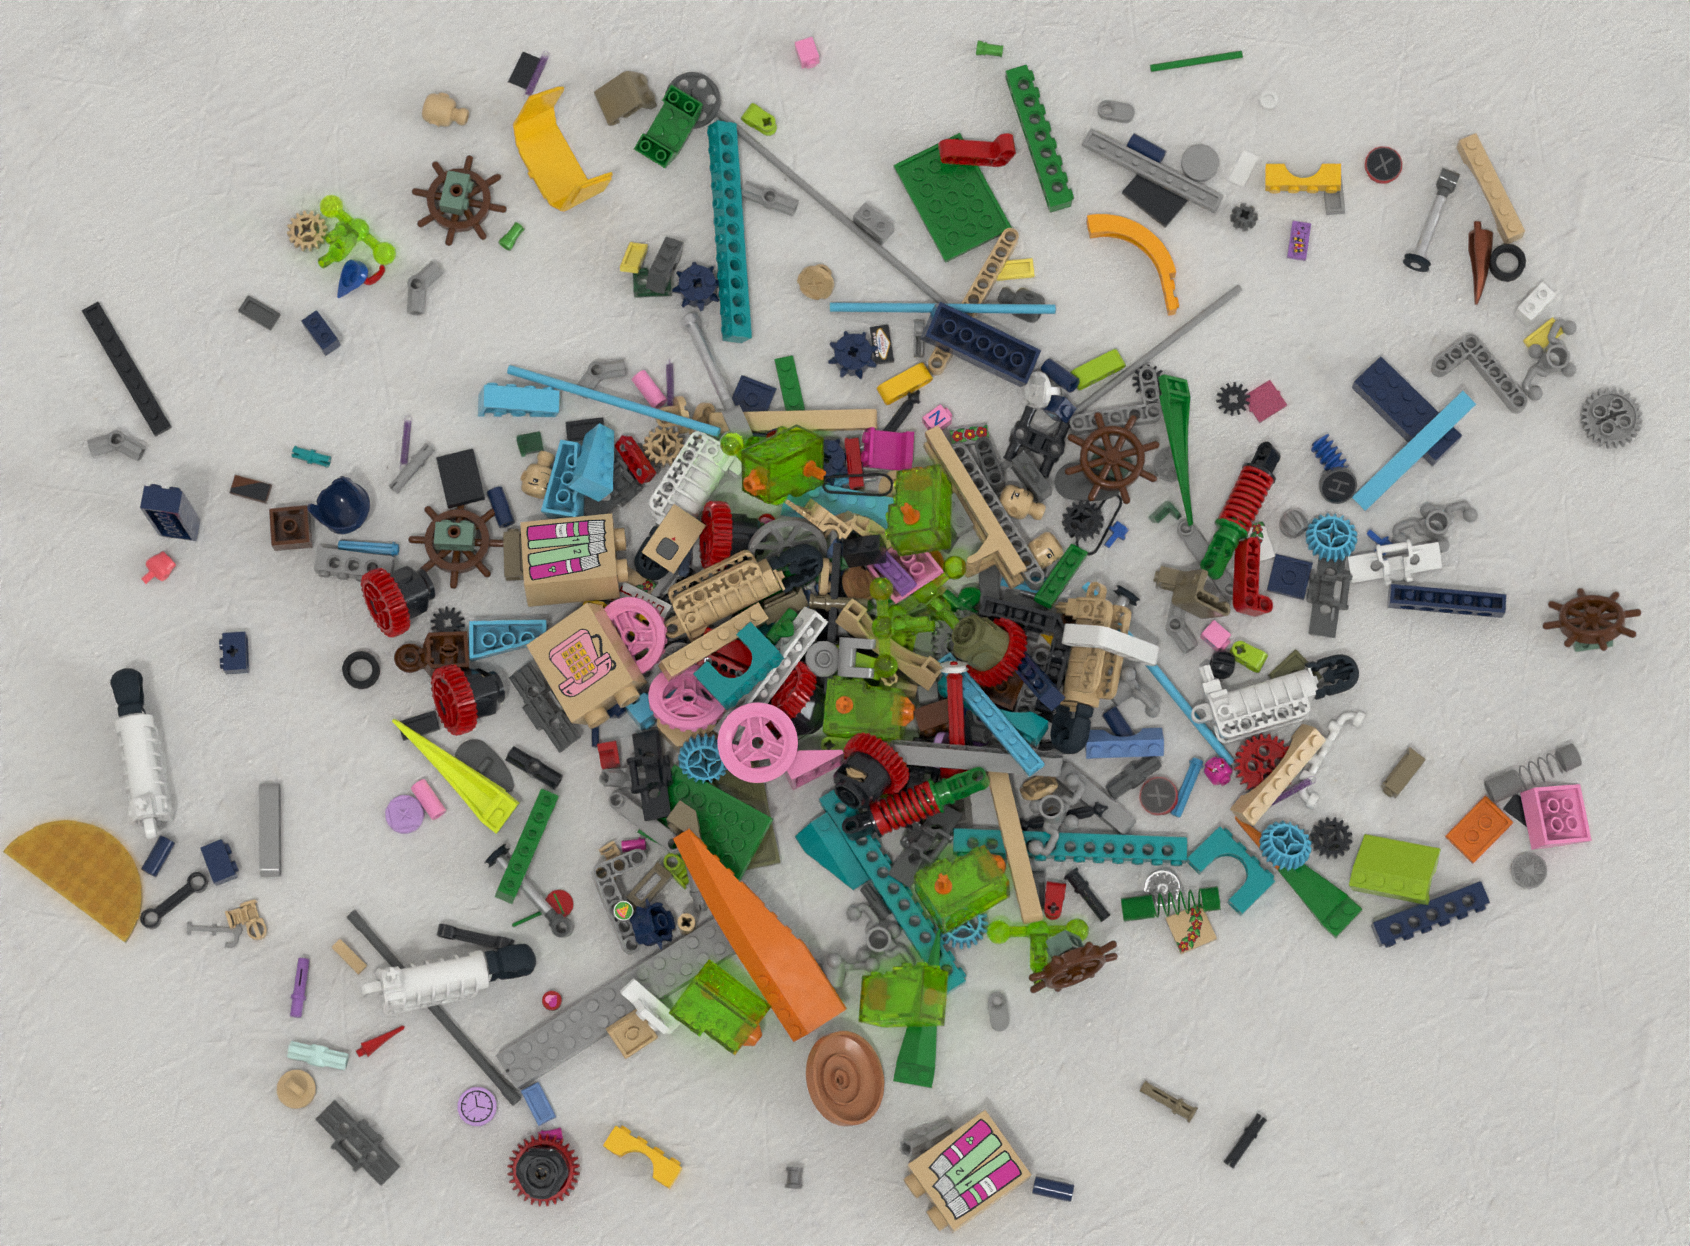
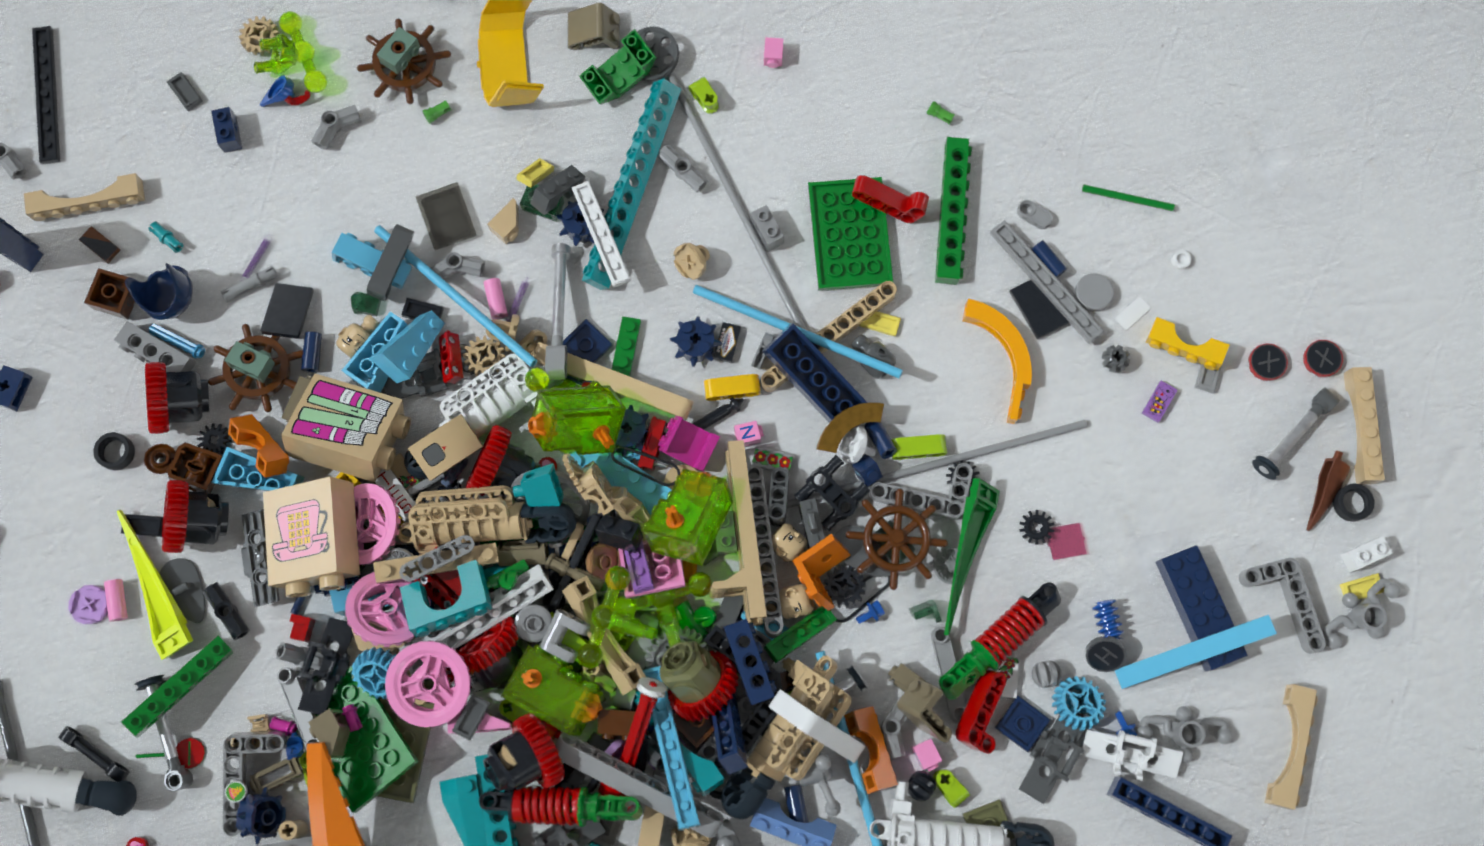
camera: 20 degrees right, 0 degrees up
light grey gear [1580,387,1643,449] -> none
none -> tan arch [24,173,145,221]
none -> orange arch [228,414,289,478]
none -> blue piece [286,733,304,760]
none -> dark pink pin [342,704,363,732]
none -> dark grey beam [367,224,415,302]
none -> light grey beam [399,535,474,582]
none -> clear smoke piece [416,182,477,250]
none -> dark grey tile [452,694,491,741]
none -> tan slope [487,198,519,244]
none -> teal torso [513,463,564,507]
none -> white tile [572,181,631,288]
none -> dark blue brick [724,619,777,705]
none -> orange bracket [792,534,851,611]
none -> pearl gold tile [816,403,884,453]
none -> orange arch [844,706,898,794]
none -> tan arch [1265,684,1318,810]
none -> black tile [1303,340,1343,377]

